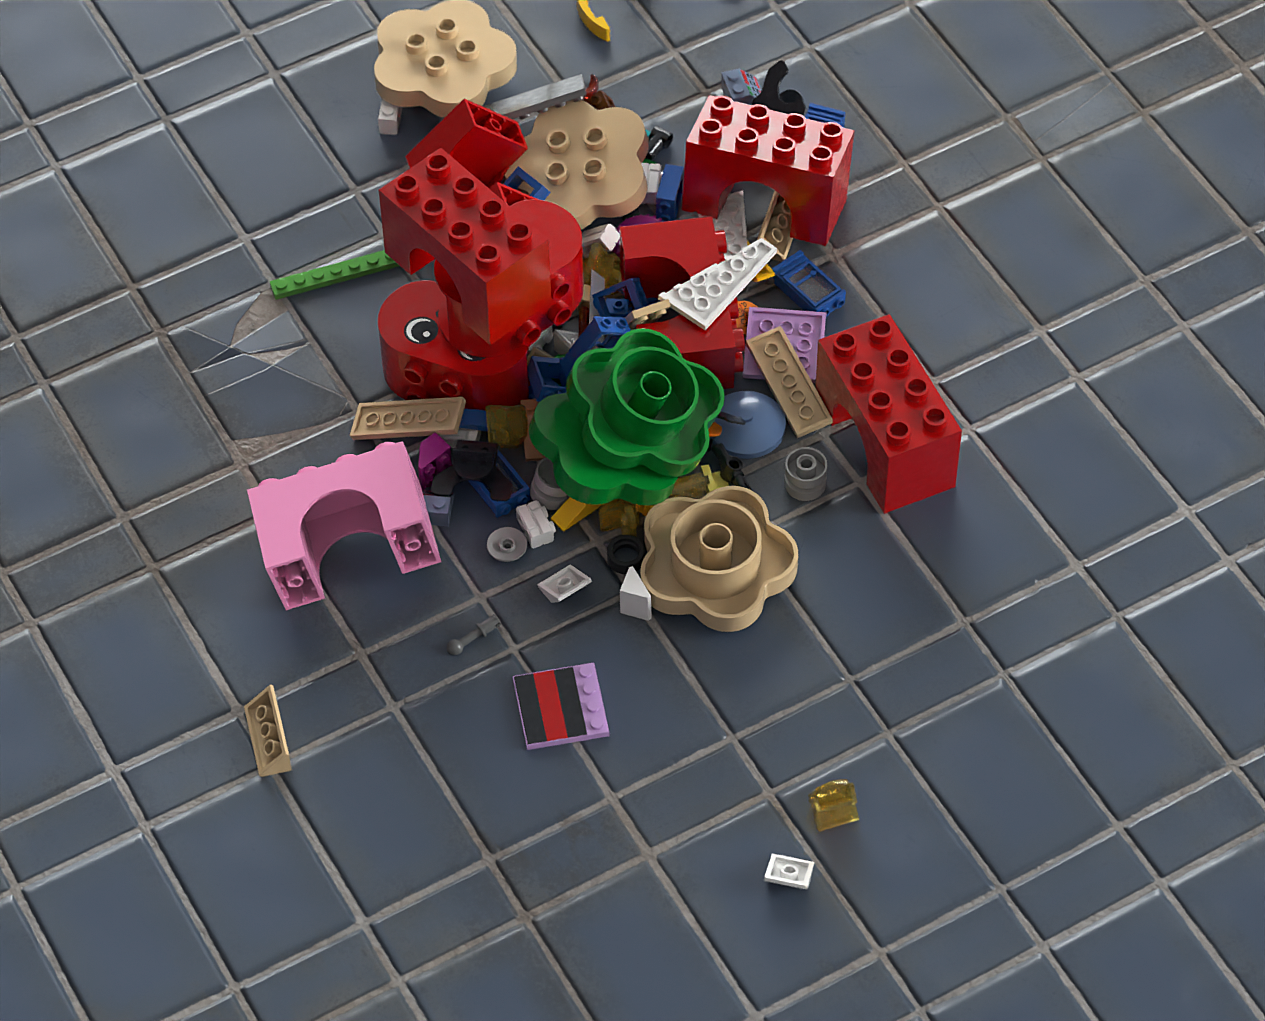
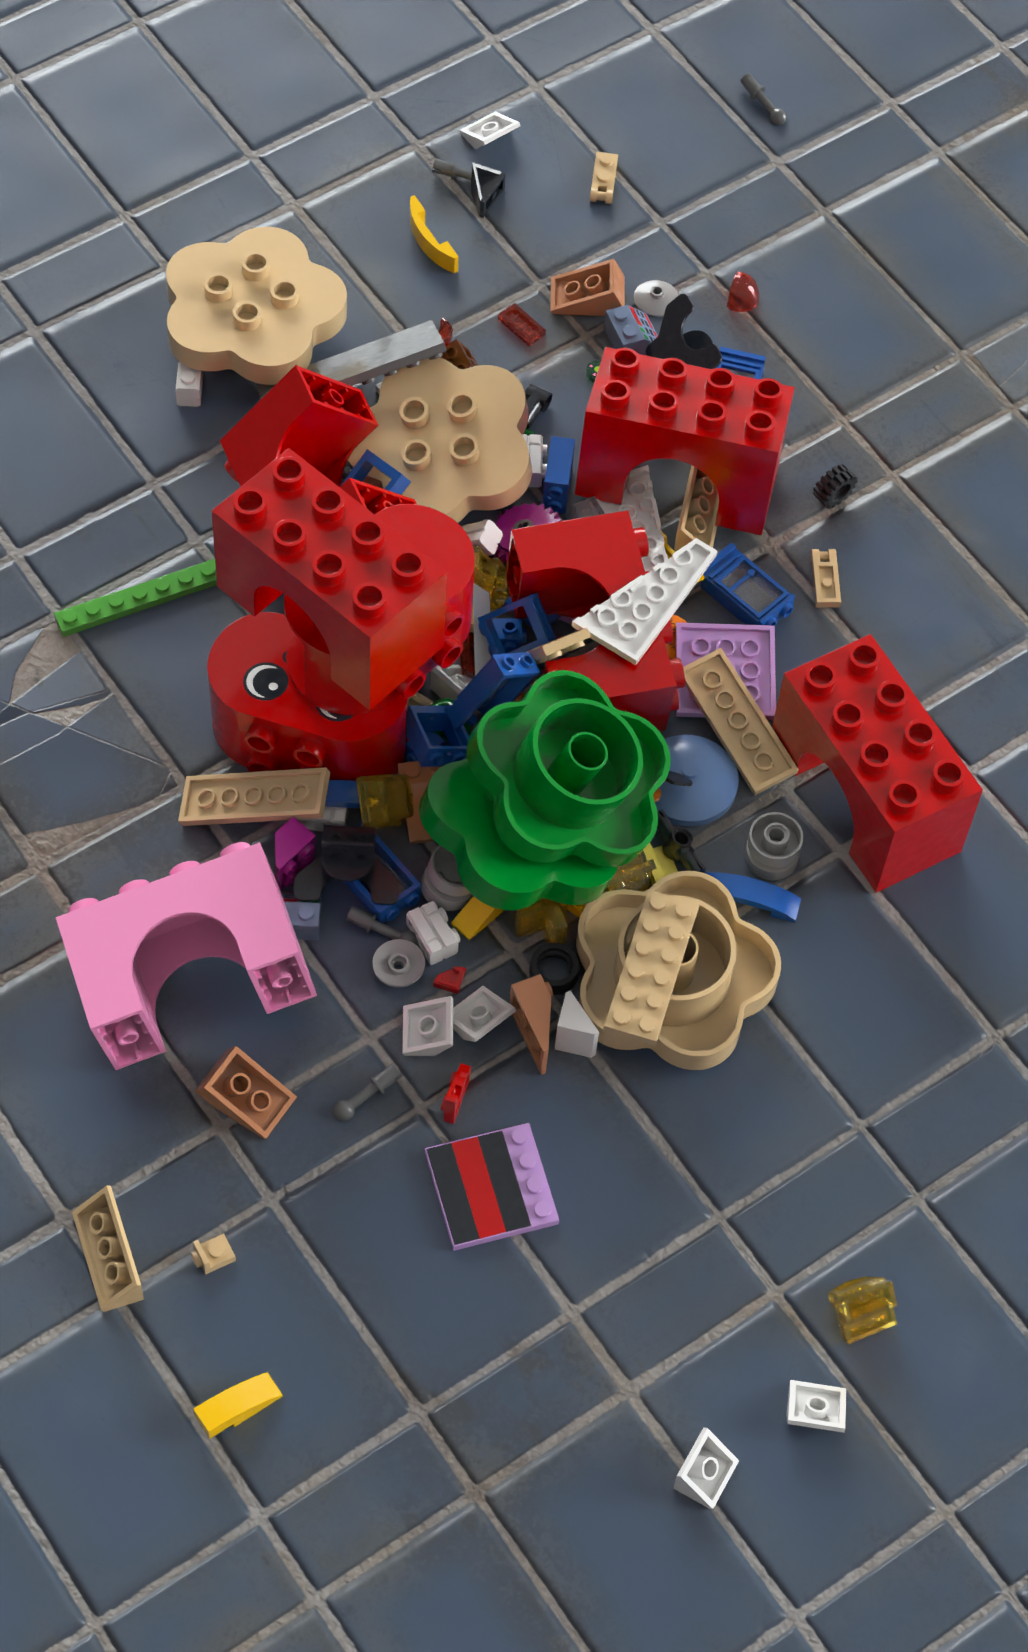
camera: 10 degrees left, 5 degrees up
none -> tan bracket [191,1233,236,1274]
none -> yellow slope [193,1372,283,1439]
none -> nougat slope [195,1046,297,1139]
none -> dark grey pin [345,905,418,945]
none -> white slope [403,996,453,1056]
none -> red tile [433,967,466,994]
none -> red wing [440,1063,471,1124]
none -> clear red tile [498,303,546,347]
none -> nougat slope [509,974,553,1075]
none -> nougat slope [550,259,625,316]
none -> tan plate [603,889,700,1046]
none -> light grey dish [634,280,678,317]
none -> white slope [673,1427,739,1509]
none -> blue slope [705,872,801,923]
none -> clear red helmet [727,271,760,312]
none -> tan plate [810,549,841,607]
none -> black tyre [813,464,858,509]

